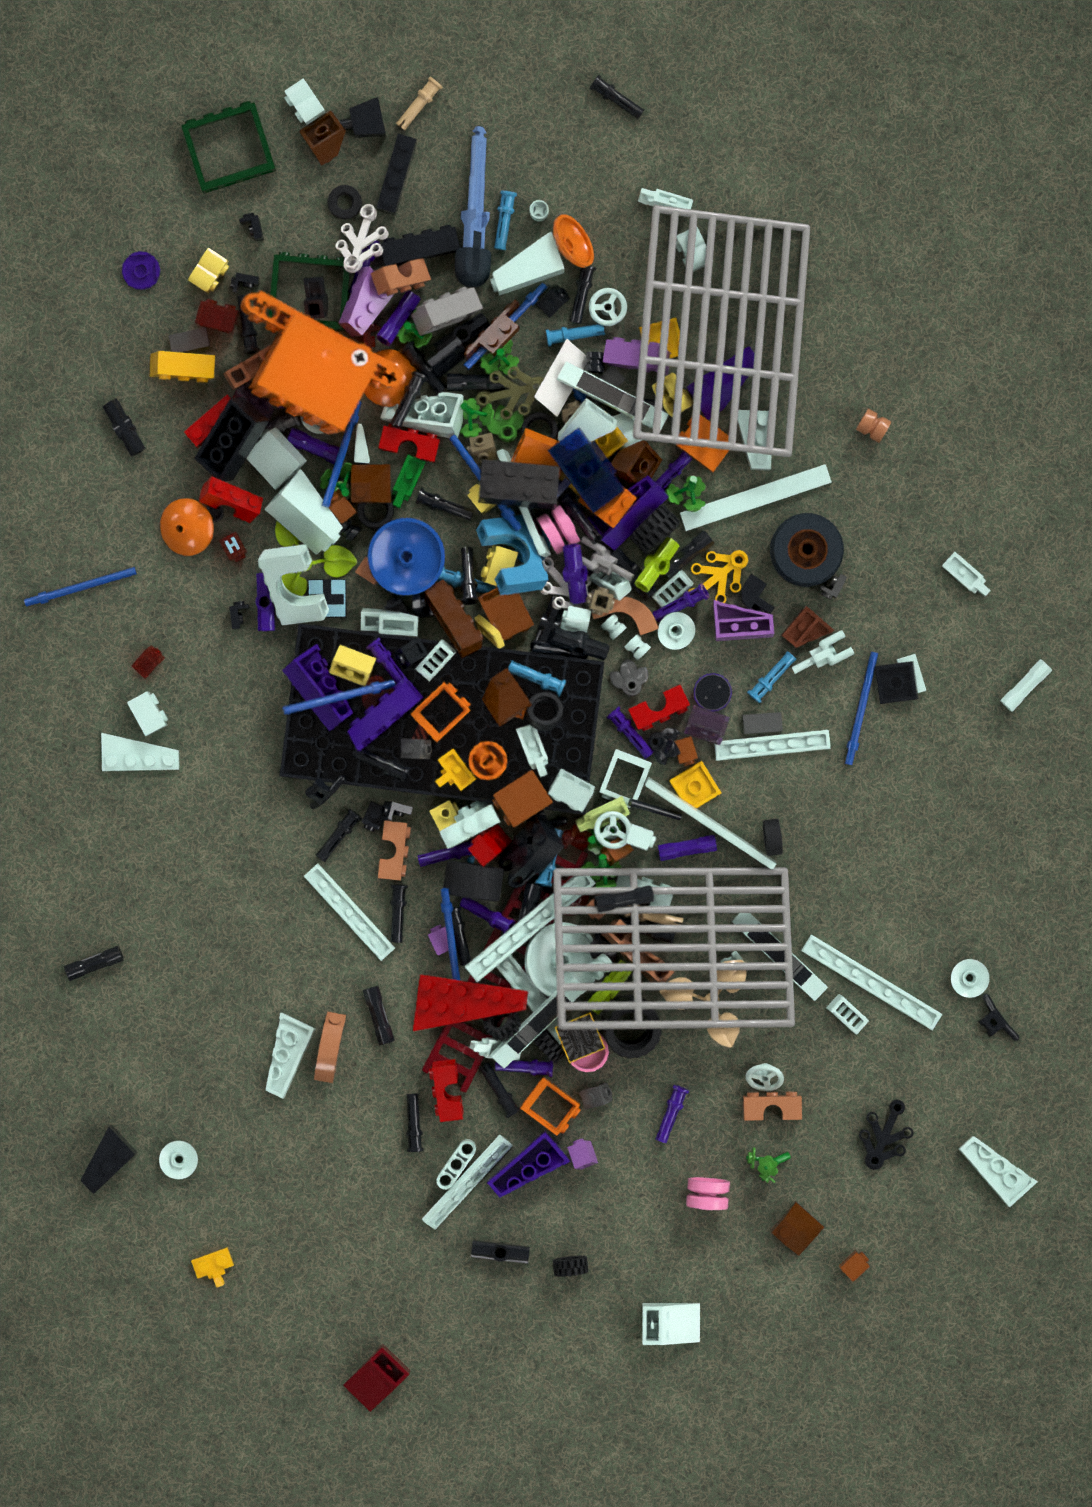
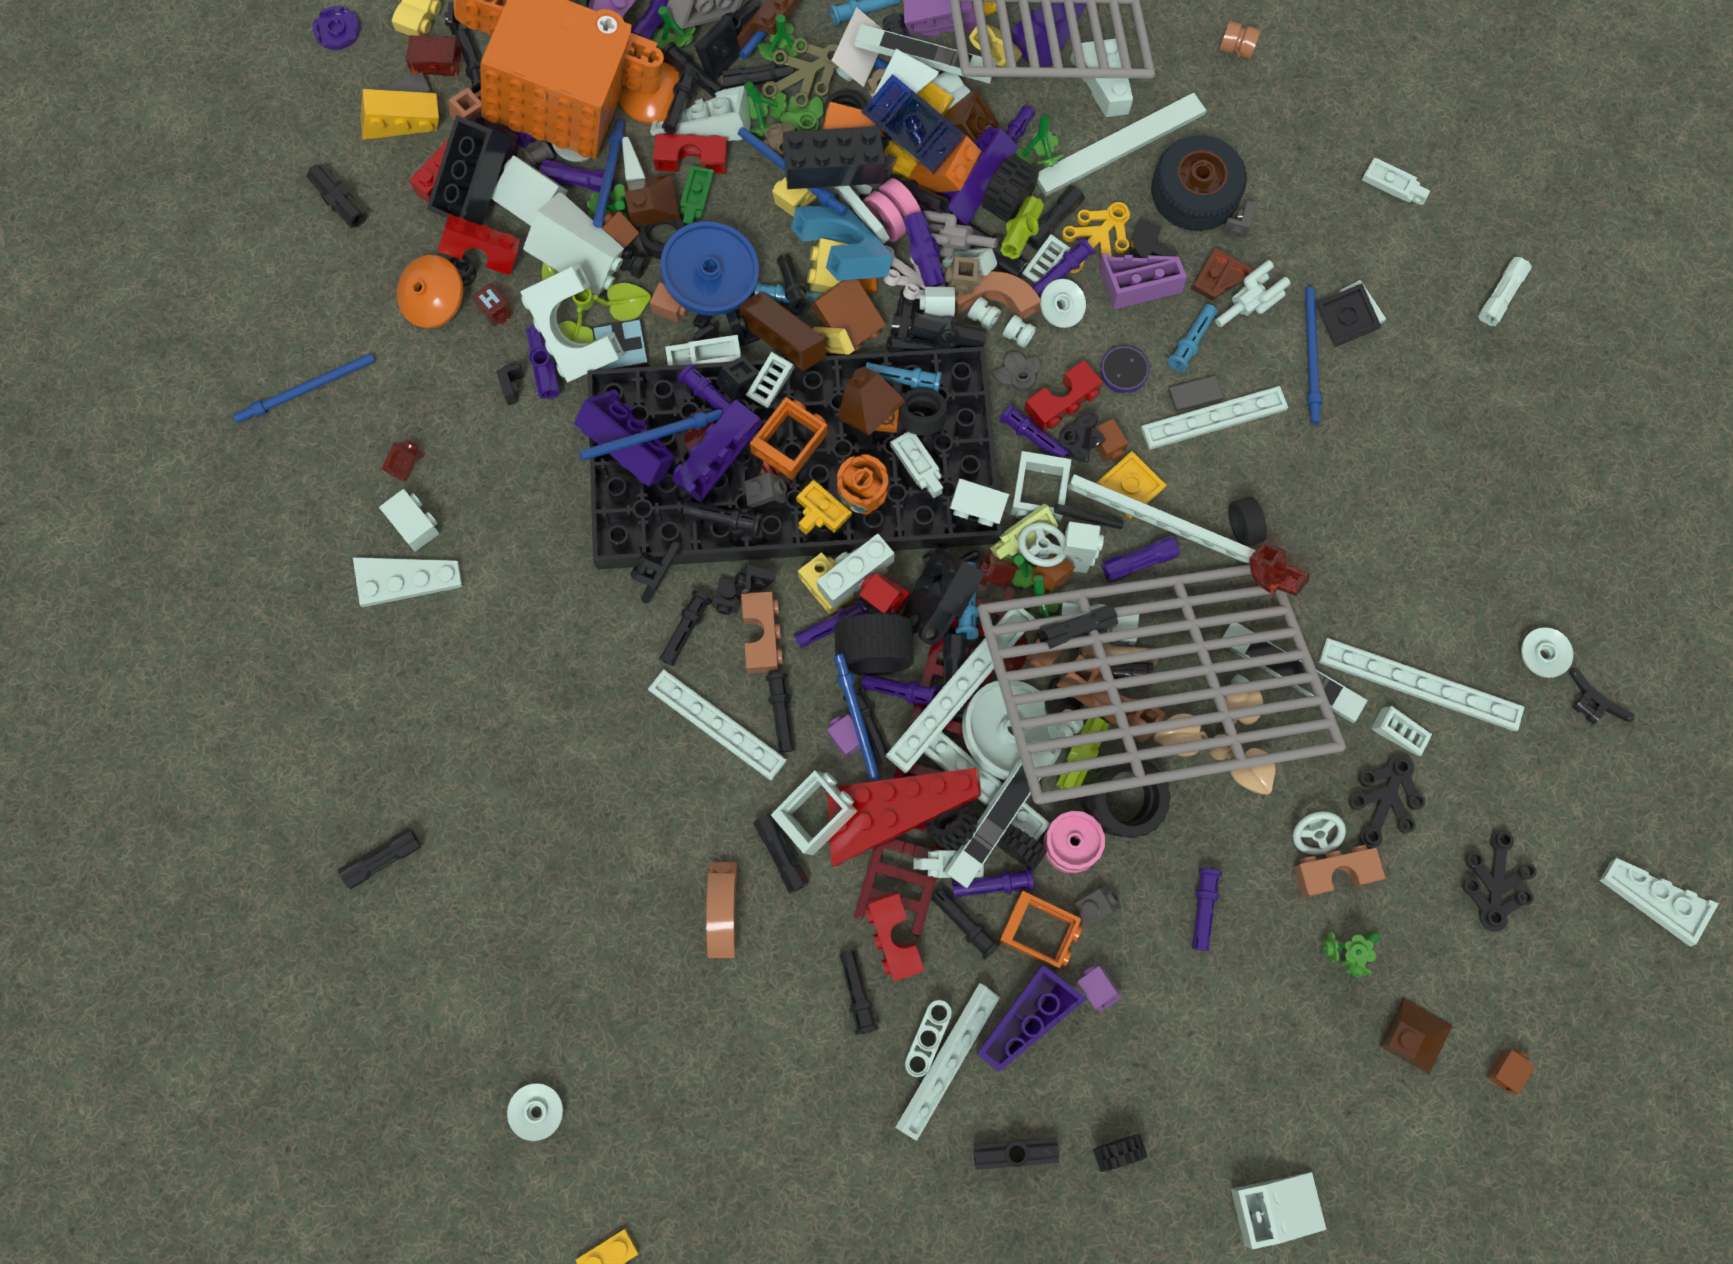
camera: 10 degrees left, 15 degrees down
black wedge [80,1125,137,1194] -> none
light aqua wing [266,1013,316,1099] -> none
light yellow brick [329,645,376,686] -> none
black pin [415,488,474,521] -> none
dark orange brick [492,770,553,827] -> none
tile [555,1012,605,1063] -> none
orange brick [676,415,729,473] -> none
clear purple brick [684,705,730,745] -> none
bright pink wheel [686,1177,730,1210] -> none
none -> light aqua window [771,771,857,855]
none -> clear red brick [1250,542,1309,596]
none -> black plant [1349,755,1425,849]

